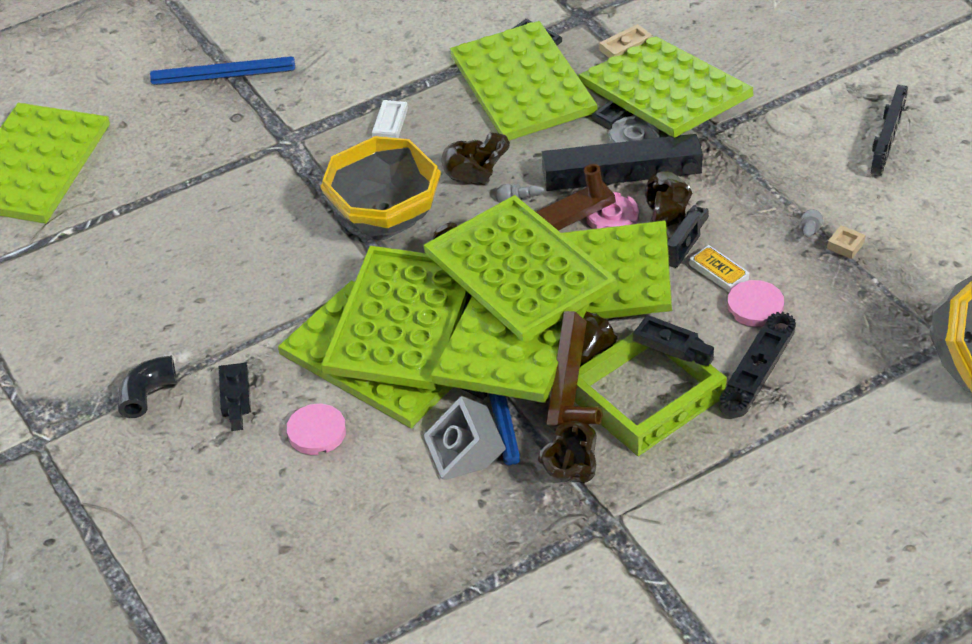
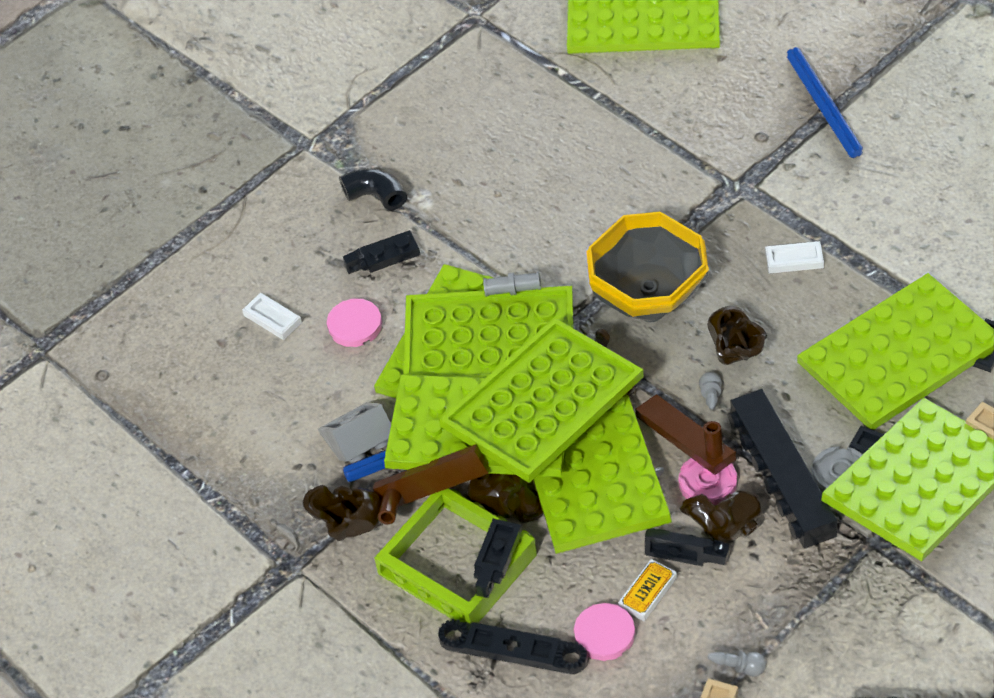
camera: 80 degrees right, 5 degrees up
none -> white tile [242,293,302,340]
none -> light grey pin [483,272,541,296]

